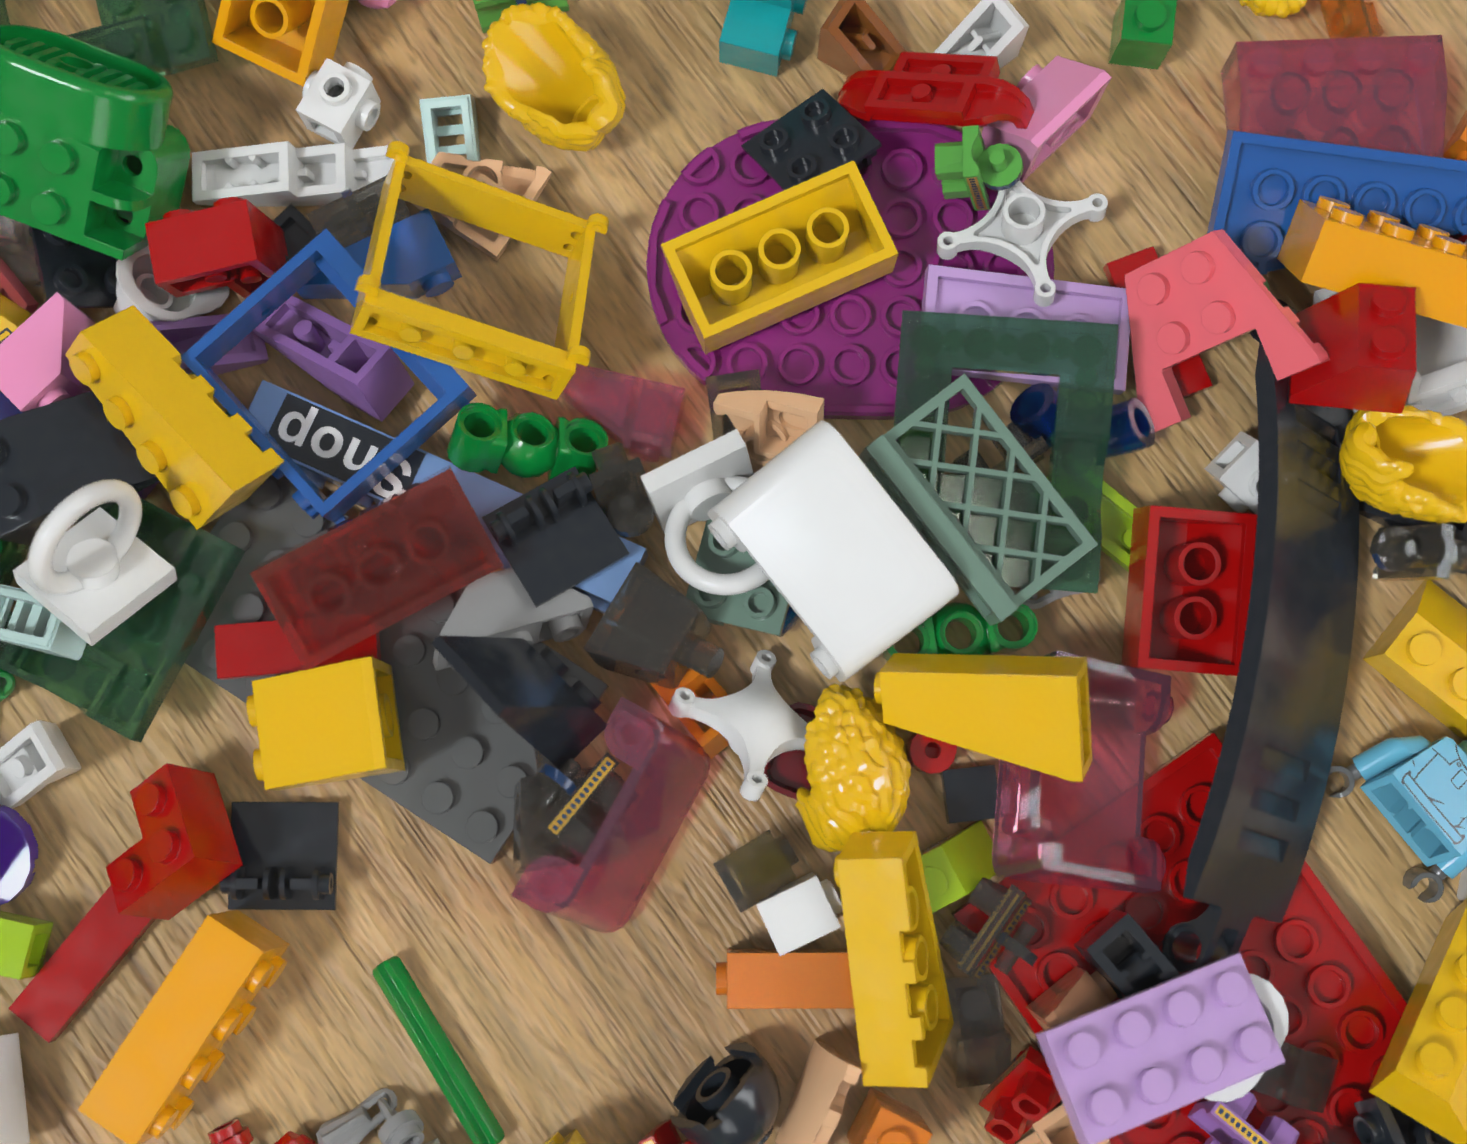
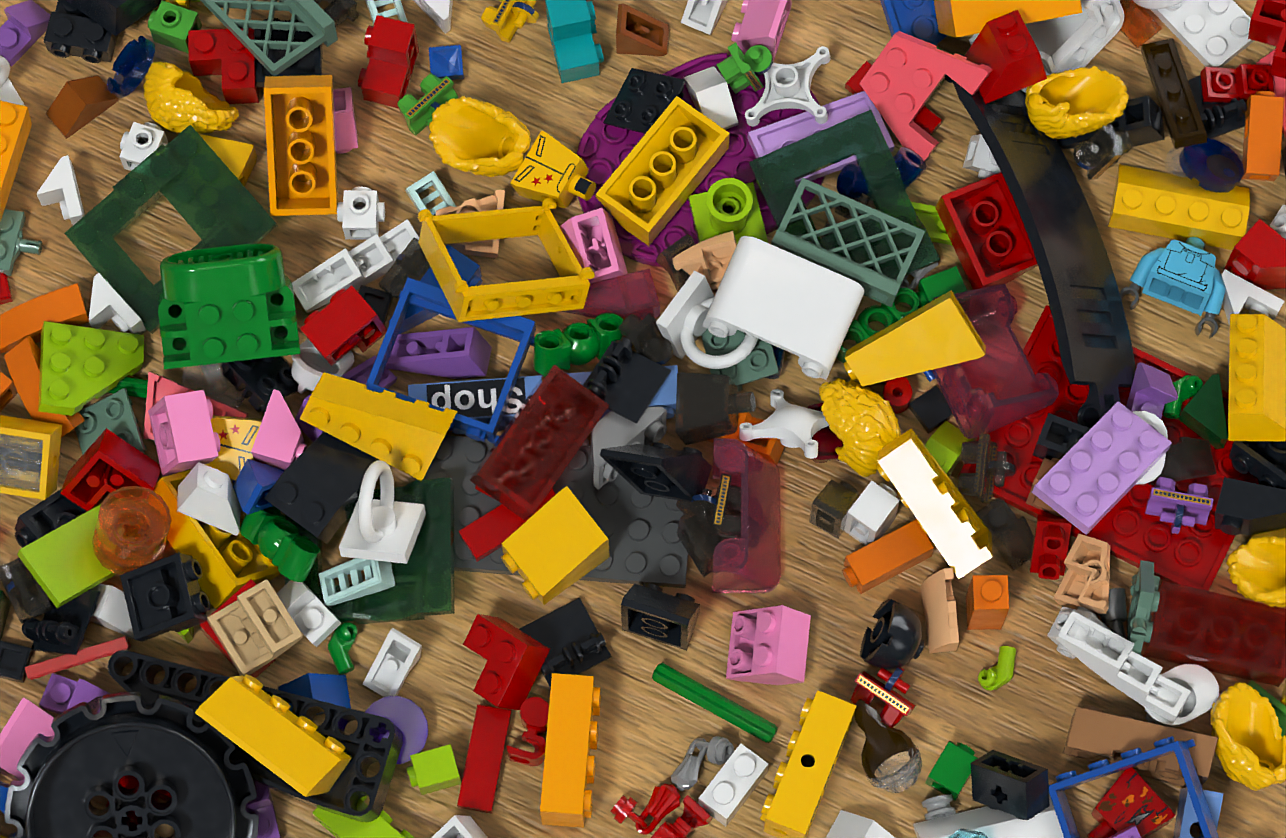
camera: 25 degrees left, 10 degrees down
red plate [837,51,1034,129] -> none
none -> red leg [506,697,549,767]
none -> yellow torso [510,130,596,208]
none -> bright pink slope [559,208,629,291]
none -> black slope [621,583,700,651]
none -> white slope [683,66,738,130]
none -> lime plant [688,178,768,244]
none -> bright pink slope [726,605,811,685]
none -> green brick [916,266,970,308]
none -> medium lavender slope [1126,362,1178,419]
none -> green arm [1163,375,1203,419]
none -> dark green slope [1178,374,1228,449]

